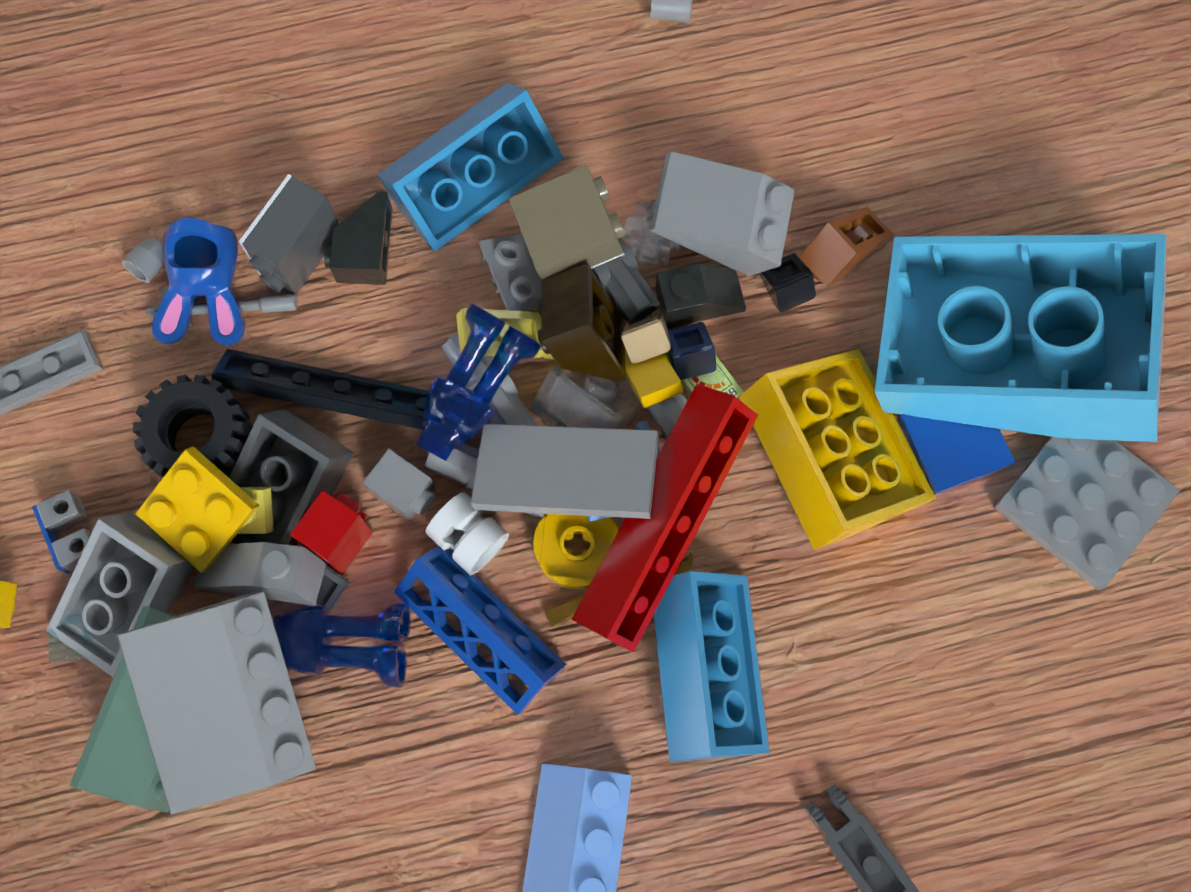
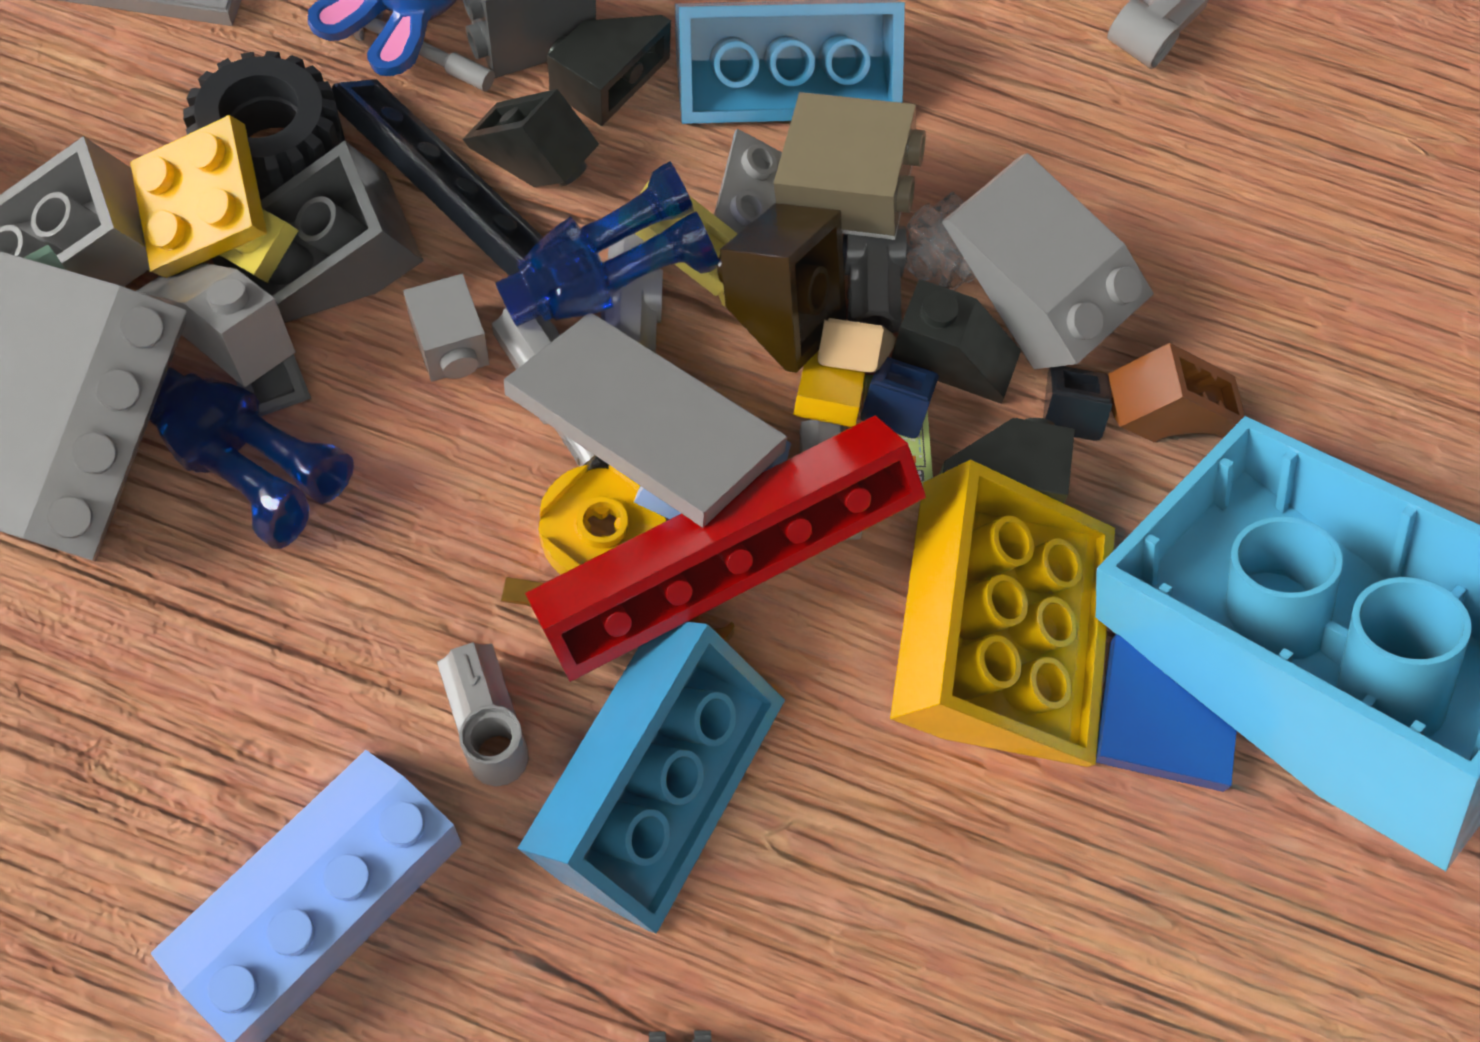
camera: 25 degrees right, 10 degrees down
flat silver piece [32,490,92,574] -> none
red brick [290,490,373,575] -> none
blue fence [394,546,567,715] -> none
white wheel [425,492,509,576] -> none
clear slope [529,365,643,429] -> none
light grey plate [994,436,1180,591] -> none
none -> light grey piece [437,642,529,787]
none -> pearl dark grey slope [462,89,599,187]
none -> pearl dark grey slope [939,418,1075,503]

